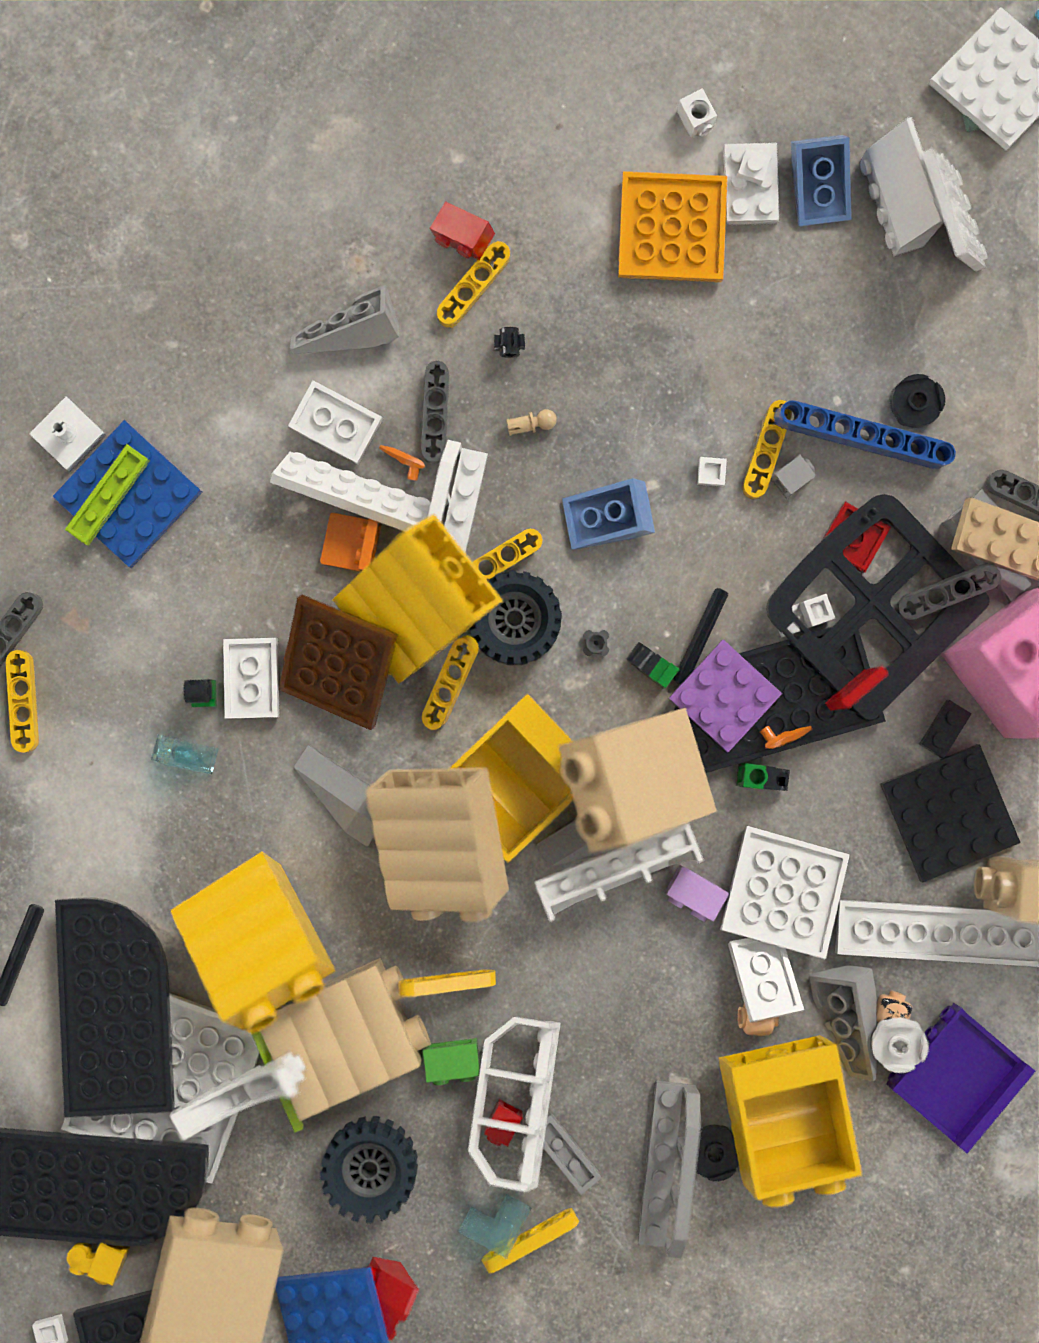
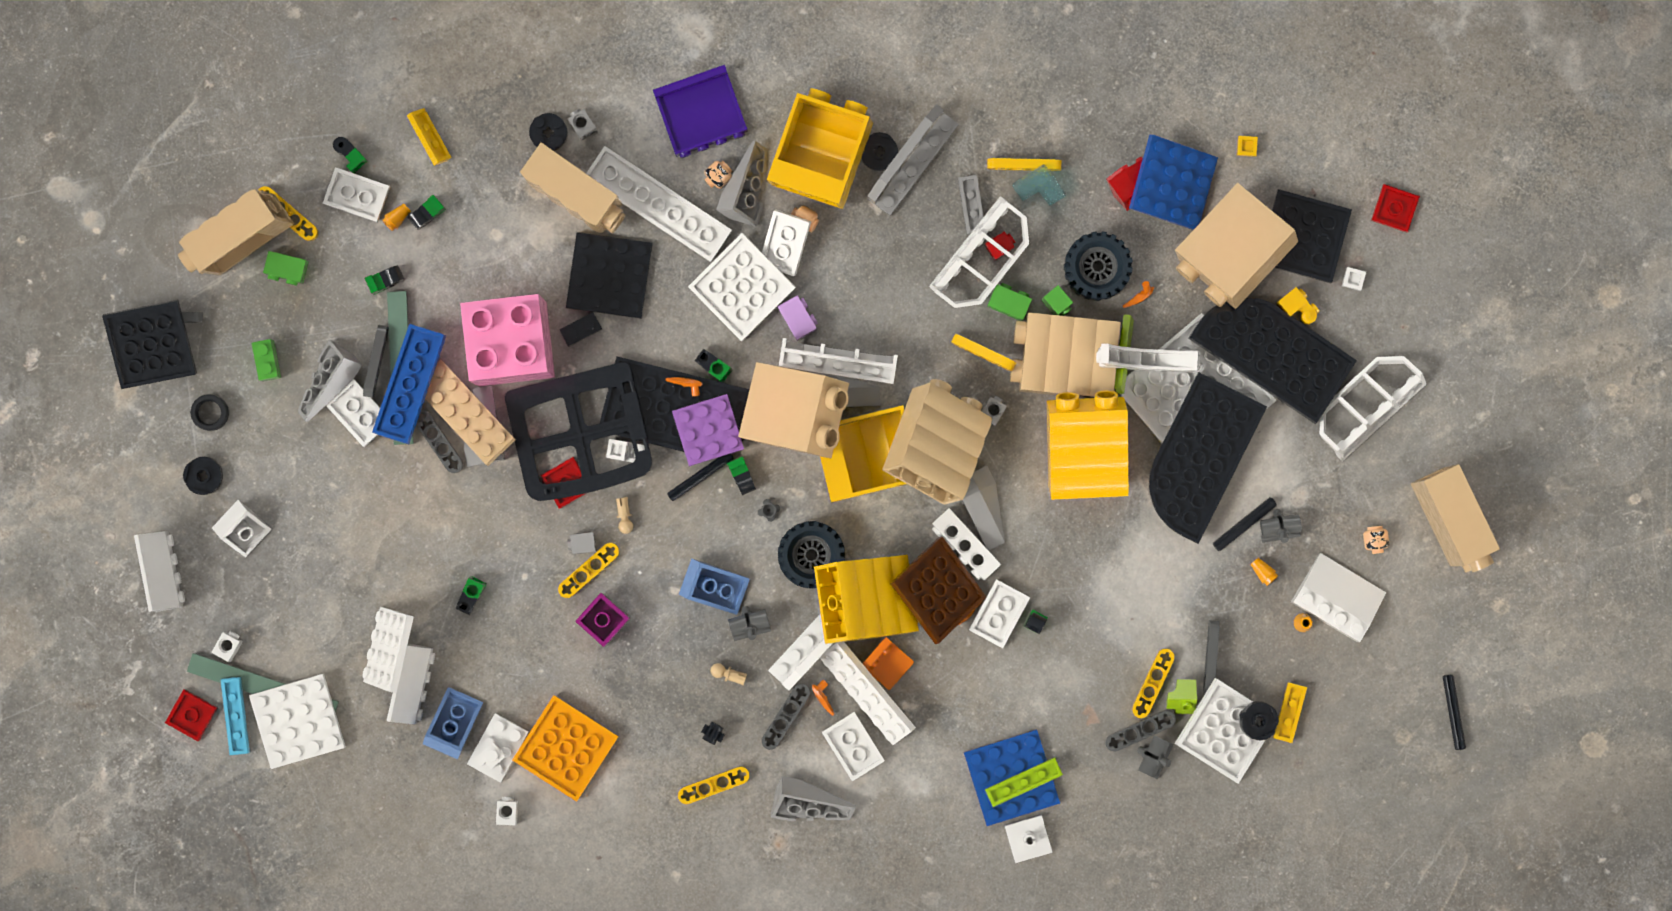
camera: 150 degrees left, 0 degrees up
clear light blue slope [151,734,219,774] -> none
yellow beam [422,636,479,730] -> none
brick [430,201,495,261] -> none
yellow beam [472,529,542,580] -> none
white plate [697,457,727,487] -> none
blue beam [774,400,956,469] -> none
red tile [825,666,888,710] -> none
white plate [871,1018,928,1073] -> none
black plate [890,374,945,428] -> none
dark grey beam [898,563,1001,620] -> none
none -> leg [456,576,487,616]
none -> magenta brick [575,593,630,647]
none -> tan pin [616,497,633,534]
none -> dark grey pin [728,606,771,641]
none -> white brick [932,508,1001,580]
none -> light grey brick [981,396,1007,427]
none -> bright green brick [1041,285,1073,316]
none -> orange bar [1122,281,1154,308]

